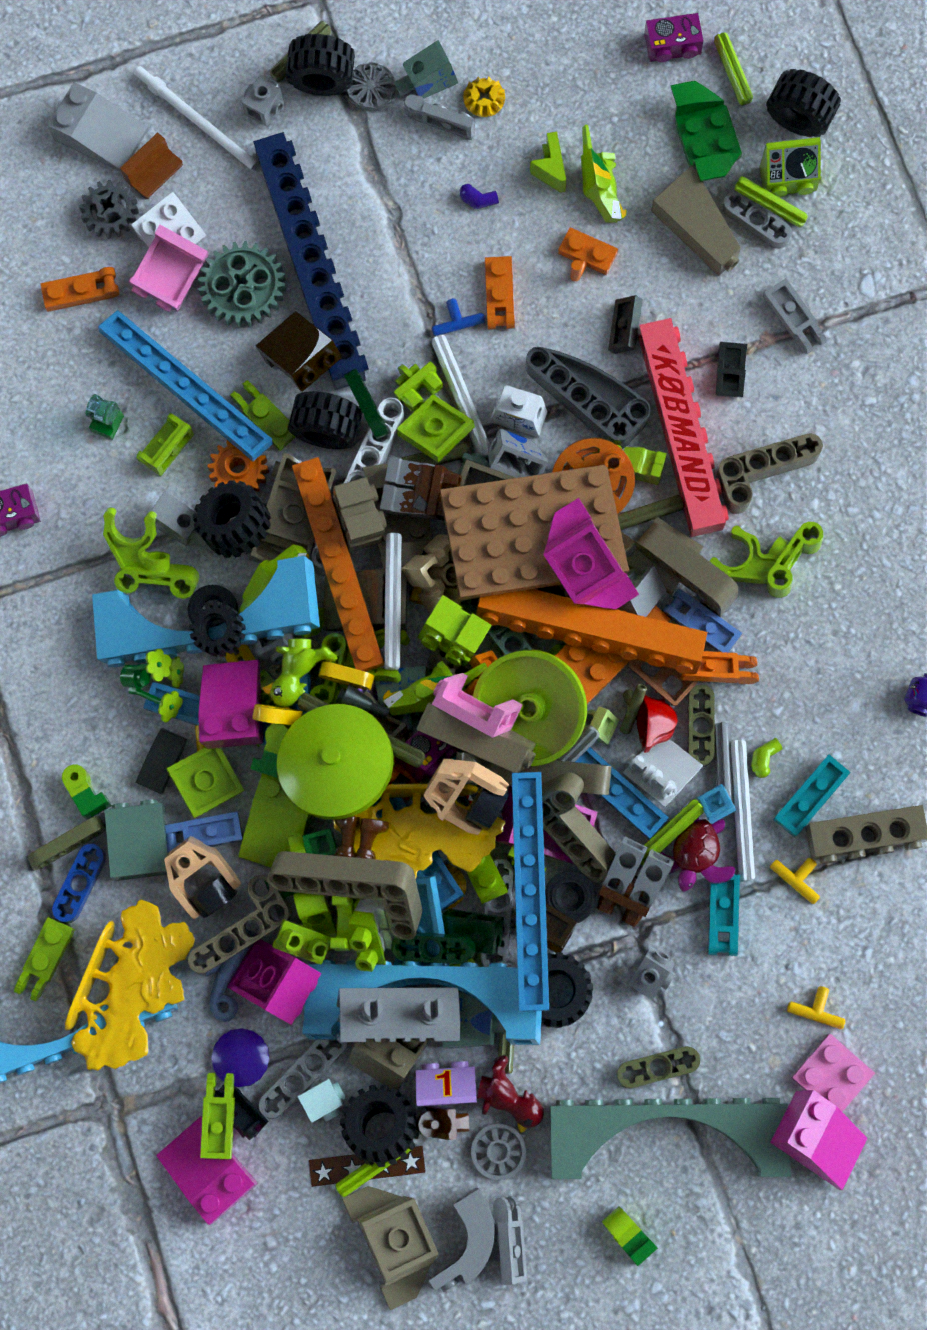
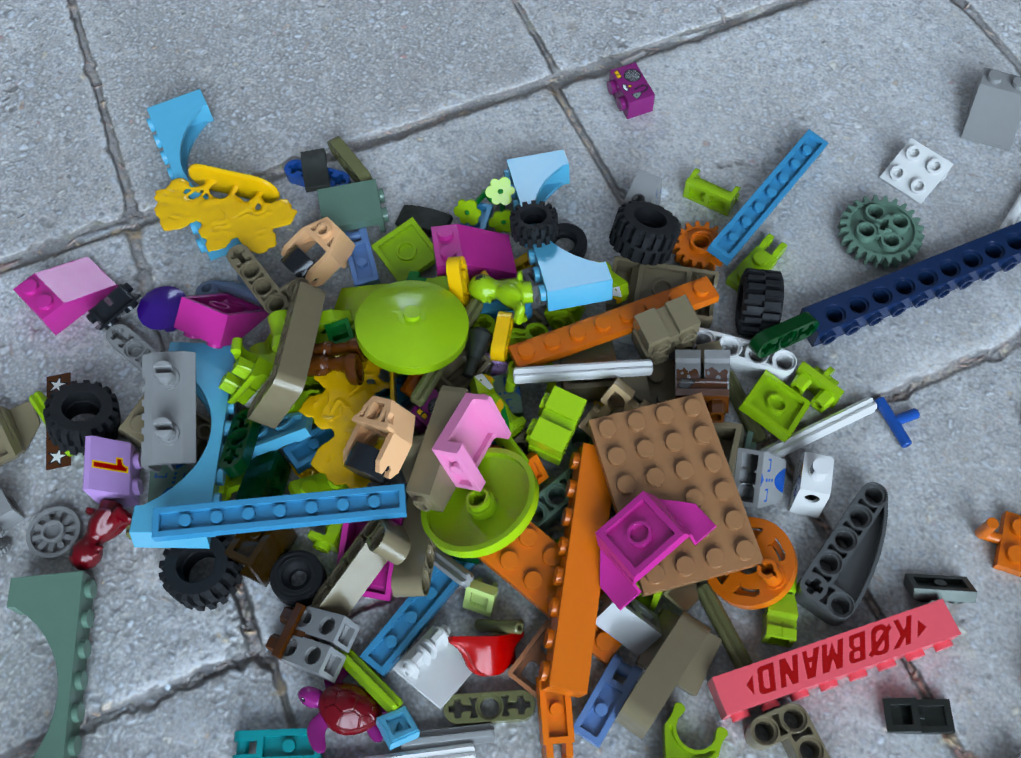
camera: 85 degrees right, 15 degrees down
lime hinge [14,917,76,1002] -> none
orange plate [40,267,120,312] -> none
leg [62,764,112,820] -> none
dark grey gear [79,180,139,239] -> none
clear light blue leg [85,394,124,440] -> none
lime piece [103,507,200,599] -> none
dark orange panel [120,132,183,199] -> none
bright pink panel [128,224,209,312] -> none
lime hinge [200,1073,235,1159] -> none
dark brown panel [255,311,342,392] -> none
lime hips [272,919,332,965] -> none
light aqua brick [298,1079,346,1123] -> none
reddish brown hips [416,1106,470,1140] -> none
orange plate [485,256,515,330] -> none
olive beam [617,1046,700,1088] -> none
light grey brick [628,948,675,1000] -> none
none -> pearl dark grey slope [301,148,331,193]

